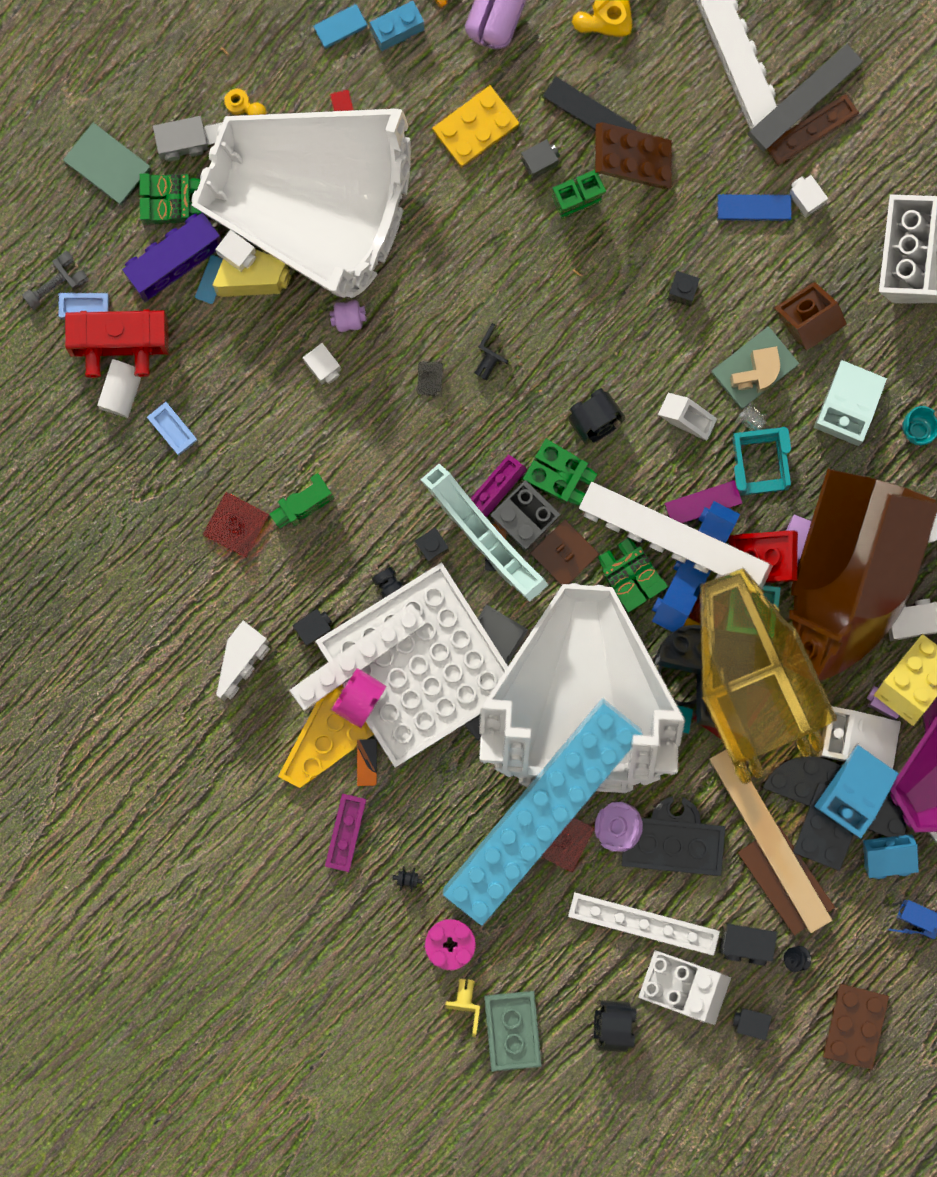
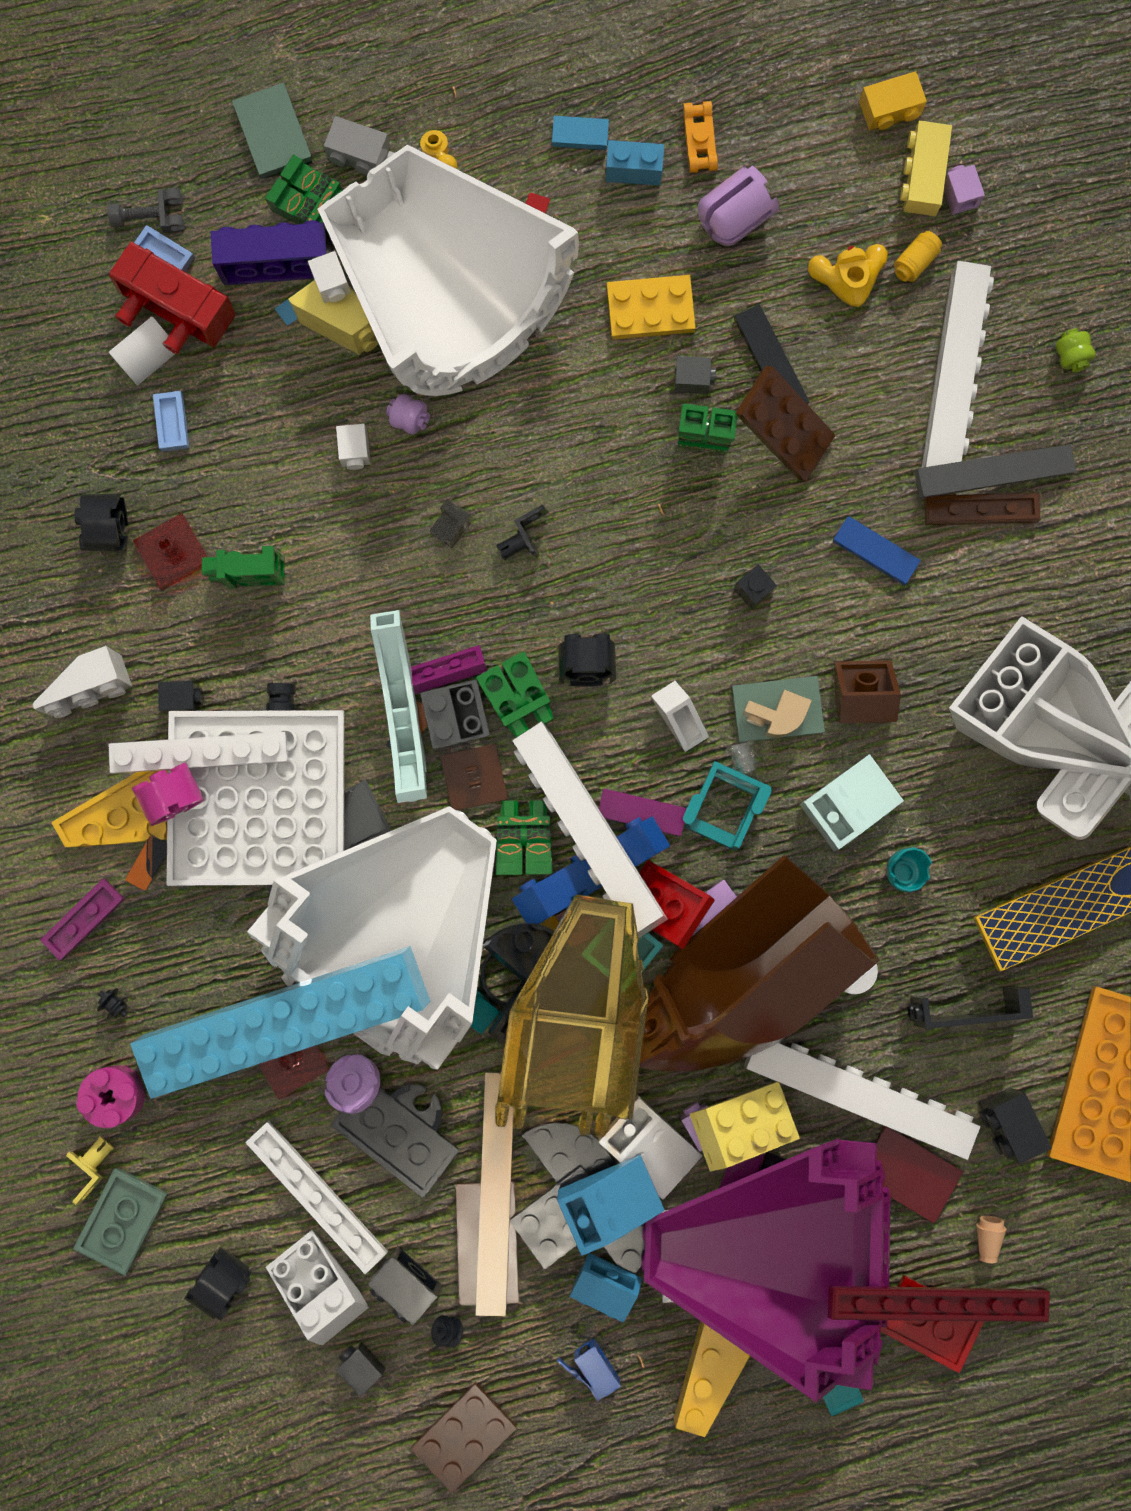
camera: 35 degrees right, 0 degrees up
black brick [415,528,449,564] -> none
white brick [789,175,828,218] -> none
none -> black brick [74,493,128,551]

